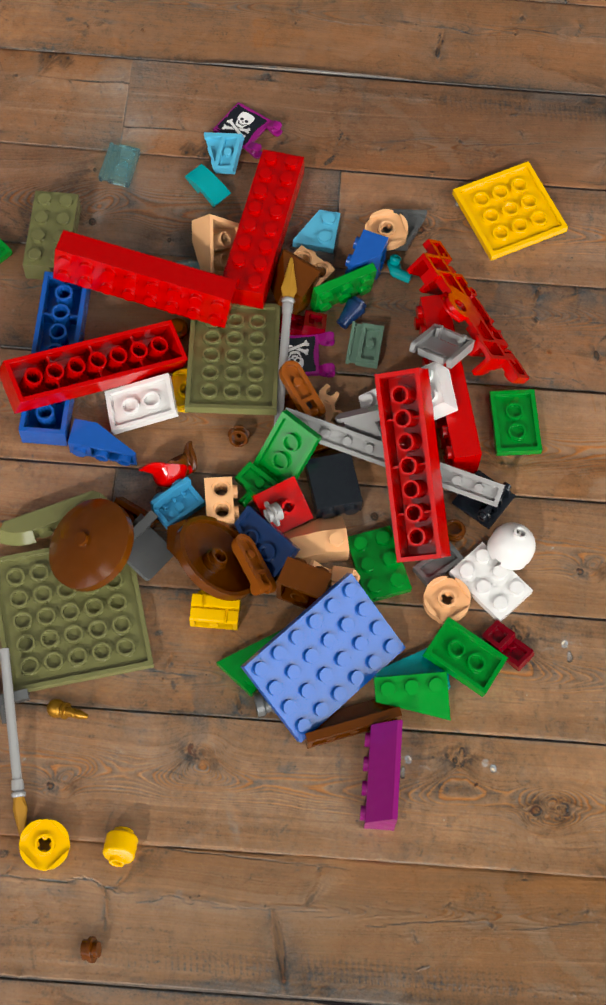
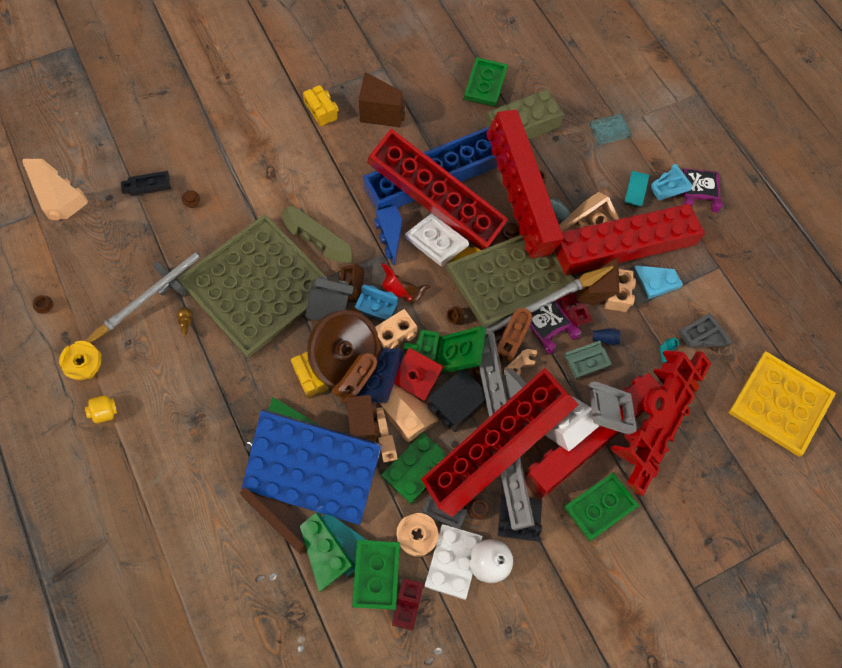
camera: 60 degrees right, 0 degrees up
reddish brown dish [49,498,134,592] -> none
reddish brown plate [80,936,102,963] -> none
light grey plate [263,501,284,527] -> none
green plate [310,263,377,312] -> none
blue slope [345,229,388,280] -> none
magenta slope [360,720,403,831] -> none
light nougat plate [365,209,408,251] -> none

